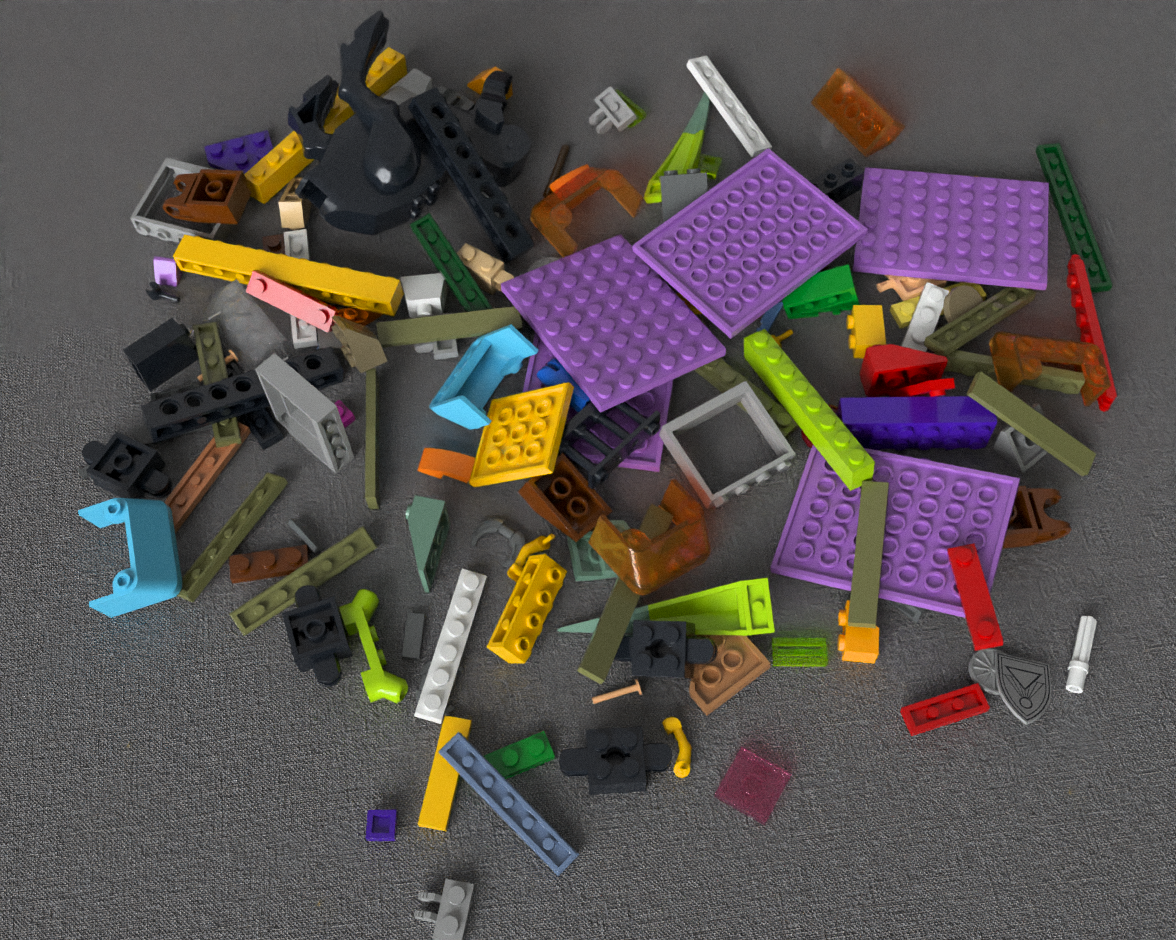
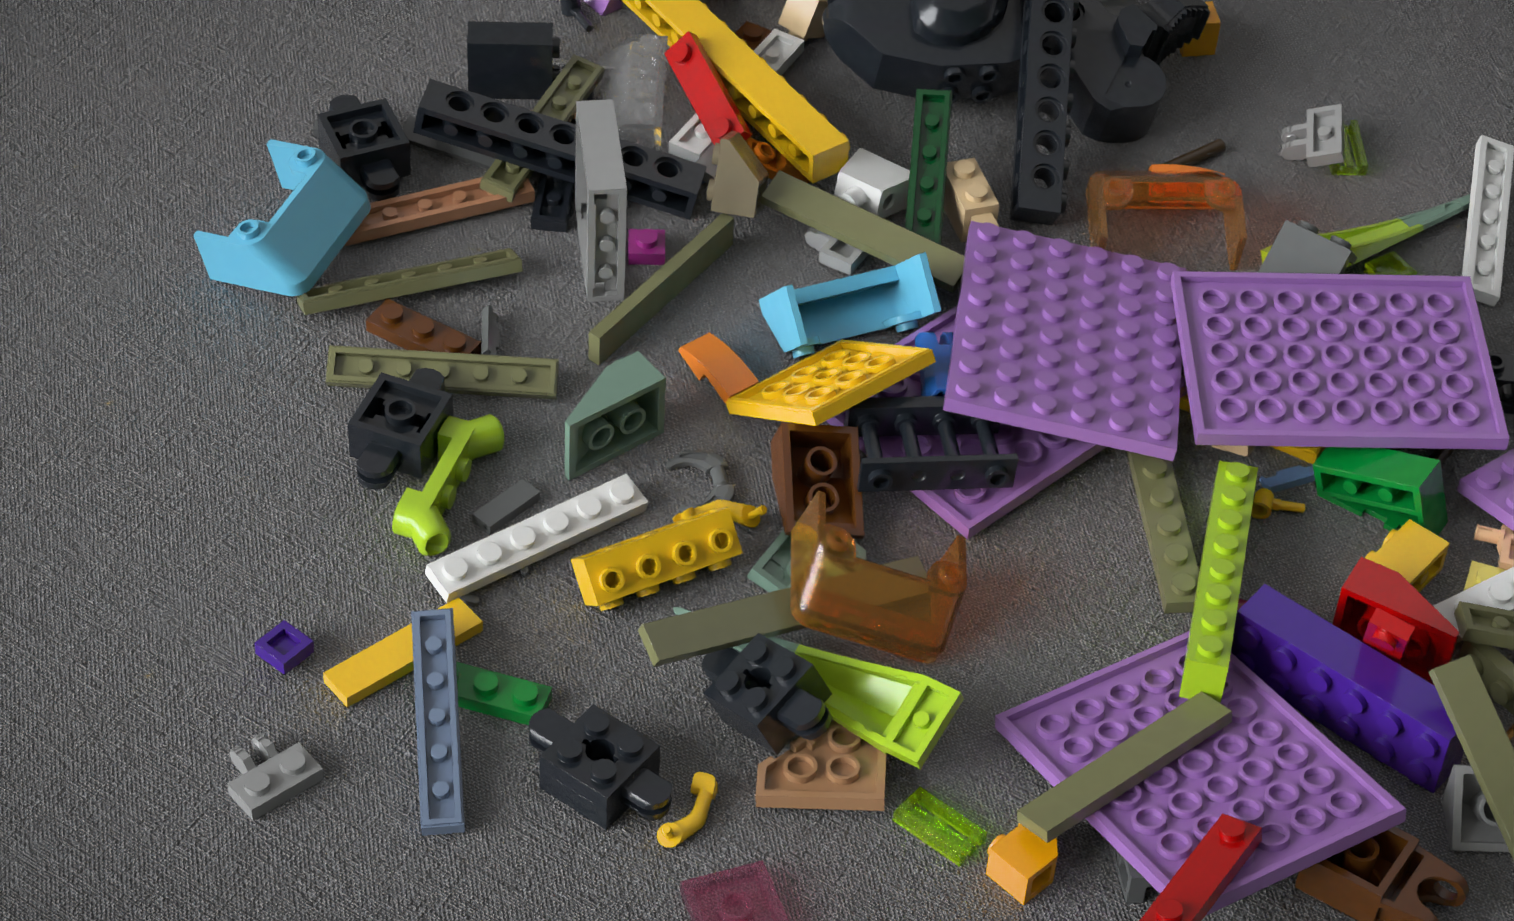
camera: 35 degrees right, 15 degrees down
light nougat pin [592,679,642,704] -> none
light grey window [659,381,796,509] -> none

